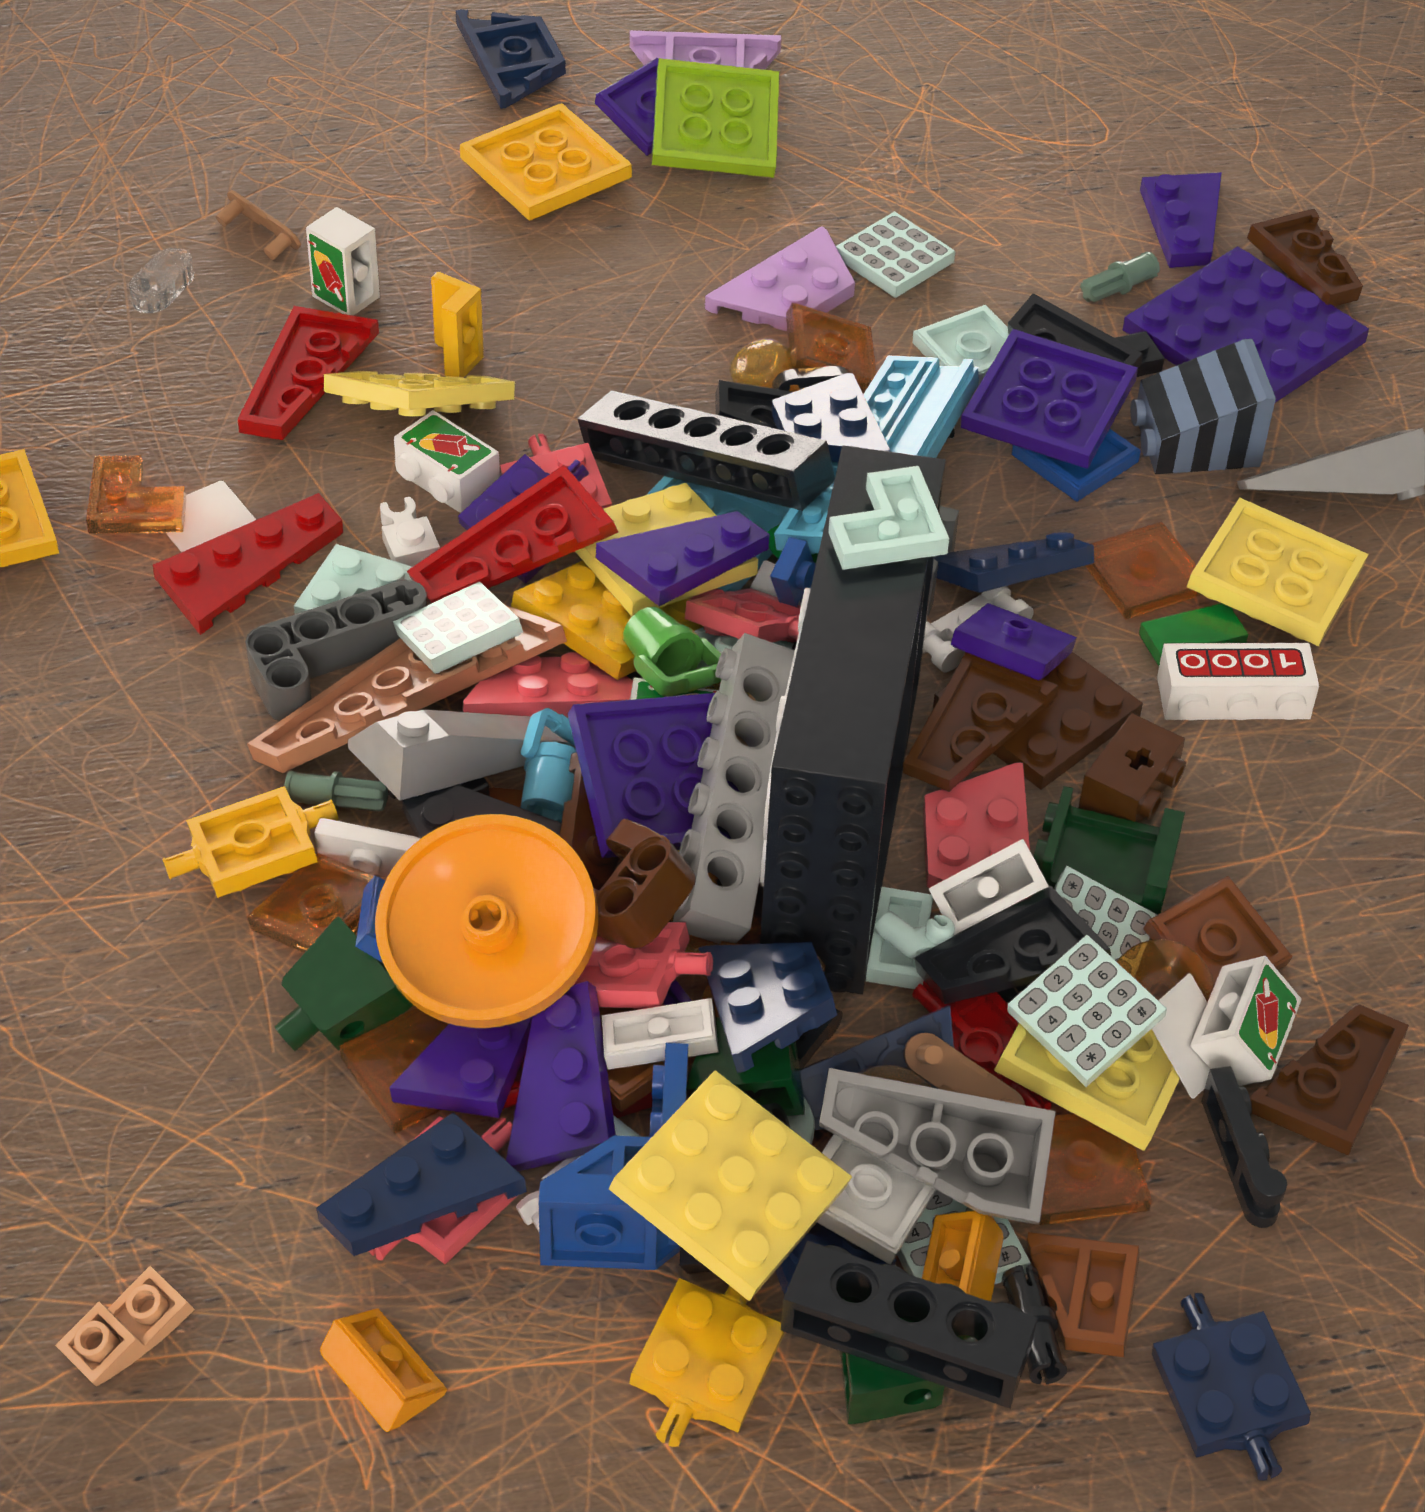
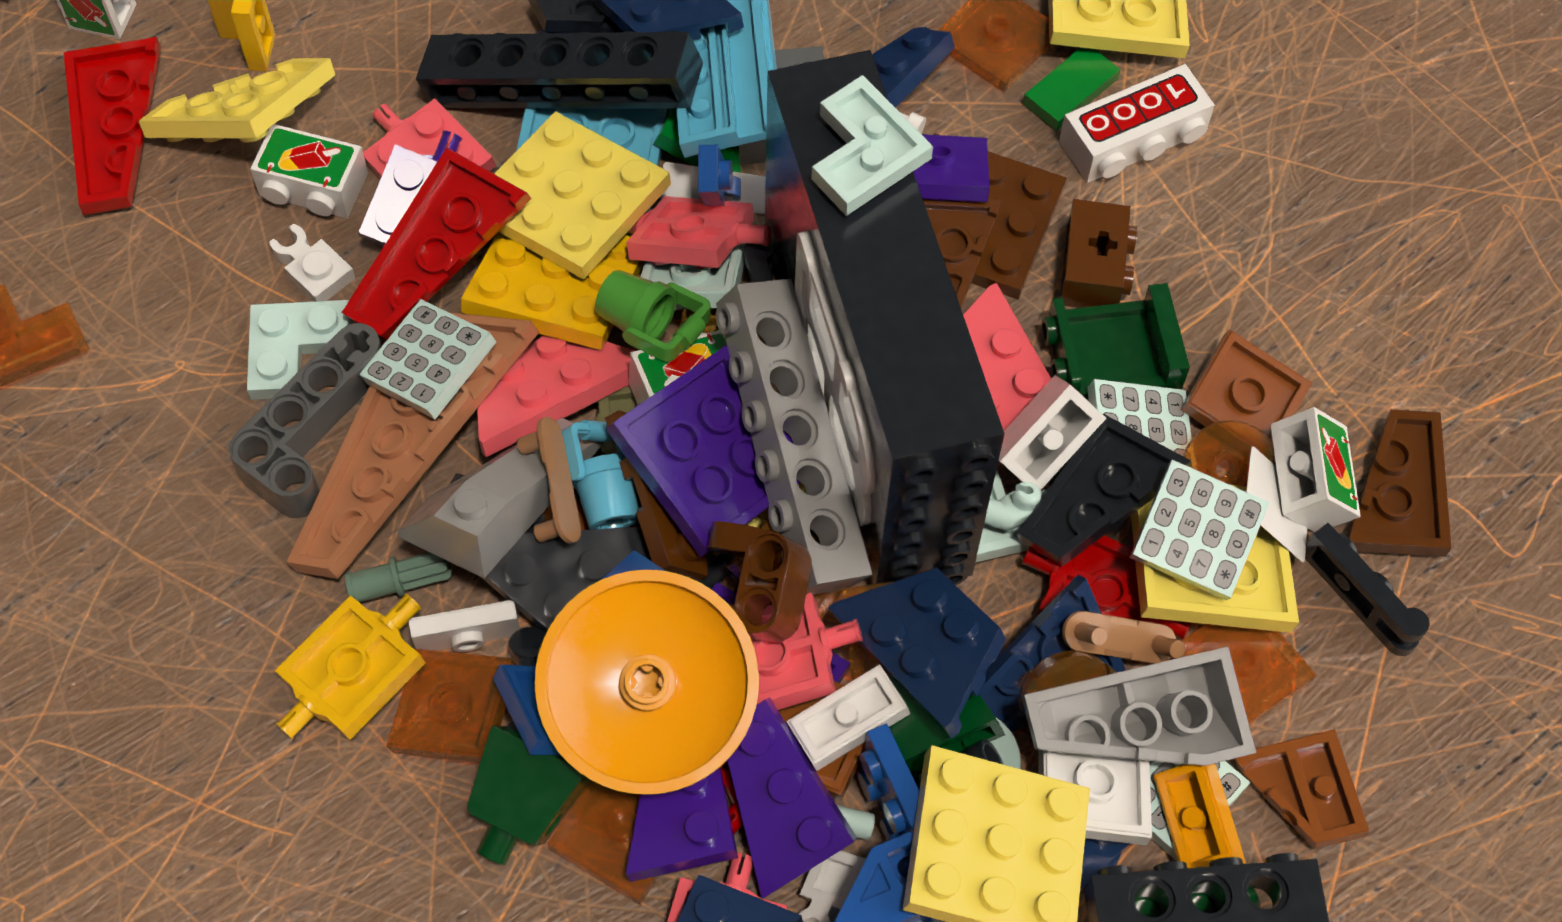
camera: 25 degrees left, 15 degrees up
white sticker [150,481,256,552] -> none
red wing [153,493,343,635] -> none
dark purple wing [596,511,770,607] -> none
black pin [1002,1265,1067,1384] -> none
dark blue plate [1152,1293,1311,1481] -> none
none -> medium nougat piece [517,416,581,544]

